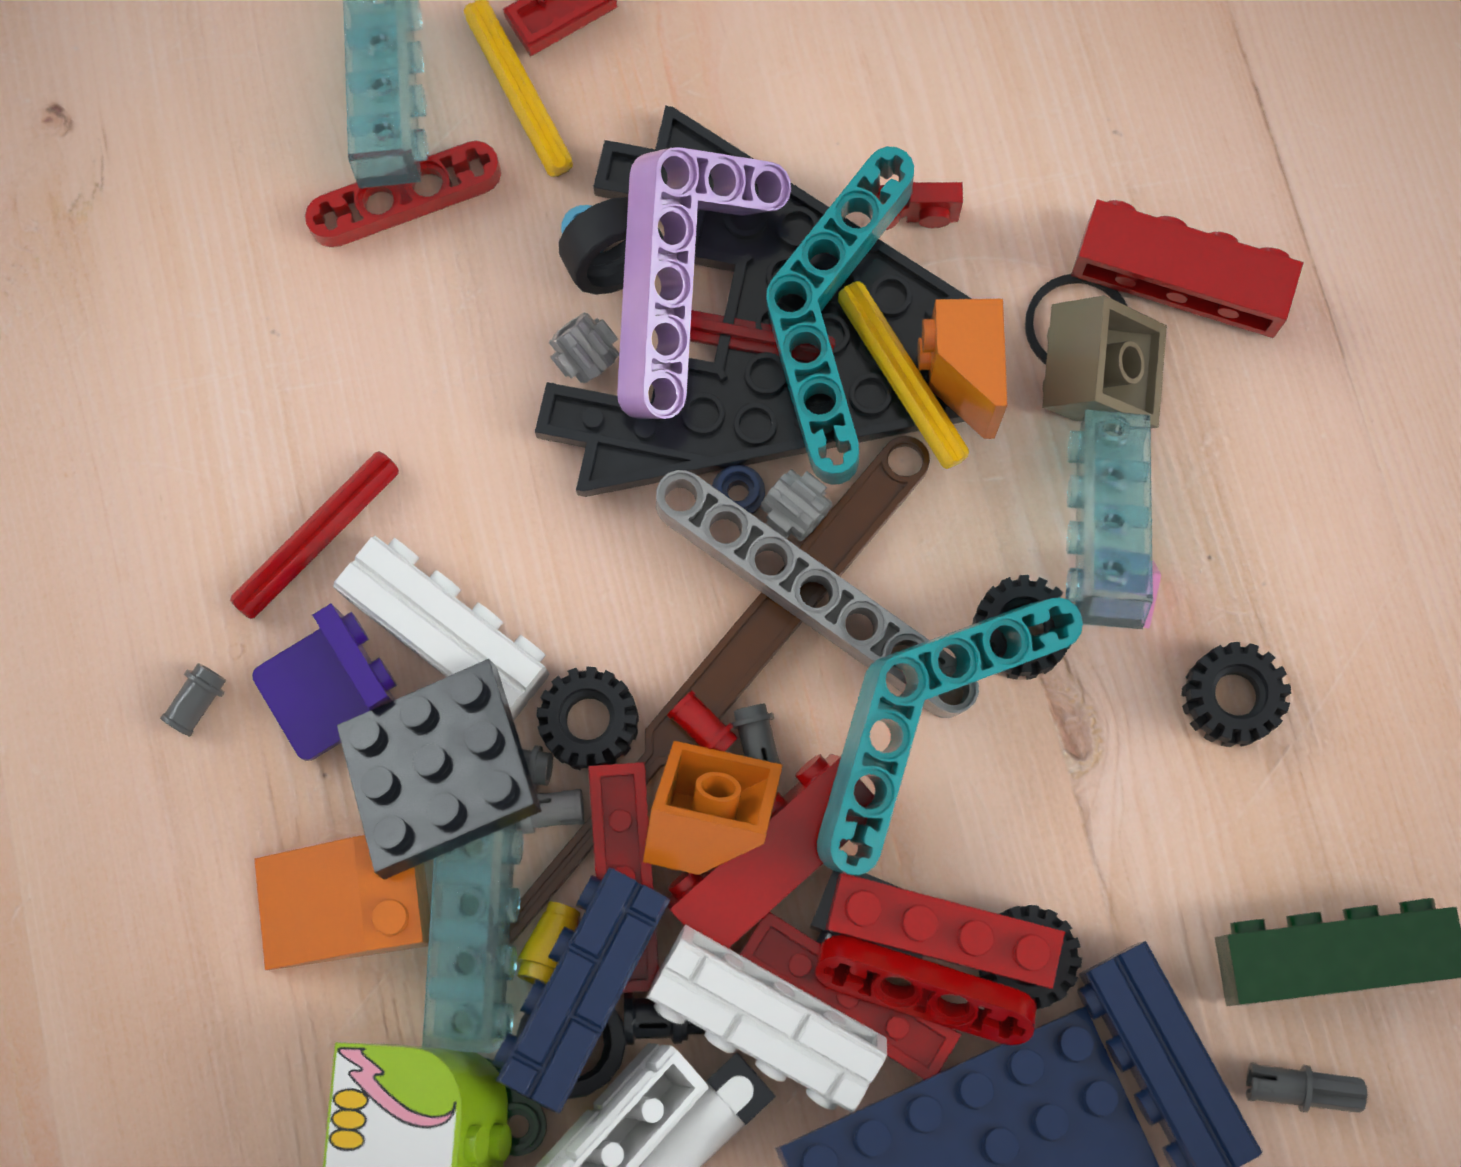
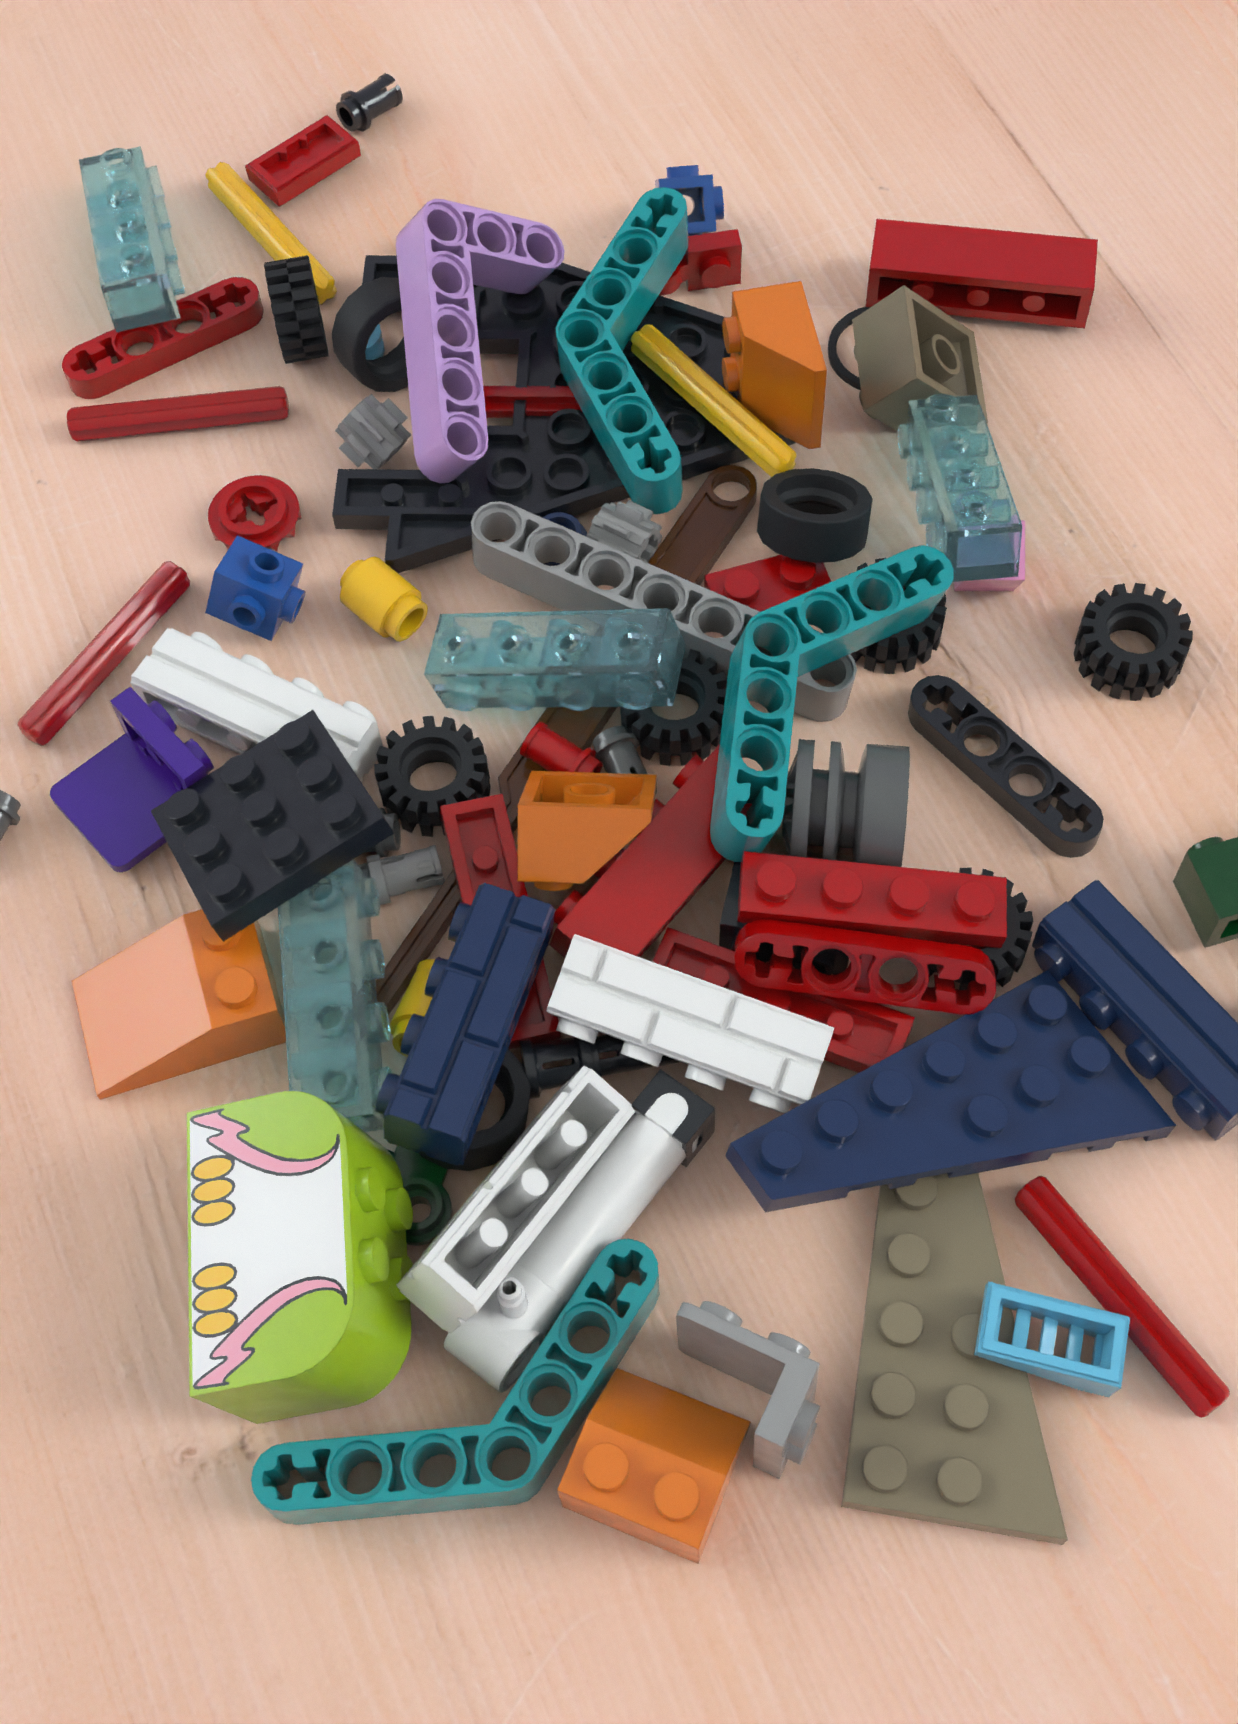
camera: 10 degrees left, 15 degrees down
none -> red axle [67,386,289,441]
none -> blue brick [205,535,306,641]
none -> red gear [208,475,302,551]
none -> black tyre [264,255,329,364]
none -> yellow brick [340,557,428,642]
none -> clear light blue brick [424,608,686,711]
none -> black tyre [620,647,727,766]
none -> blue brick [655,165,724,236]
none -> red plate [704,555,832,612]
none -> black tyre [757,468,873,563]
none -> dark grey wheel [782,739,910,867]
none -> black beam [908,675,1104,858]

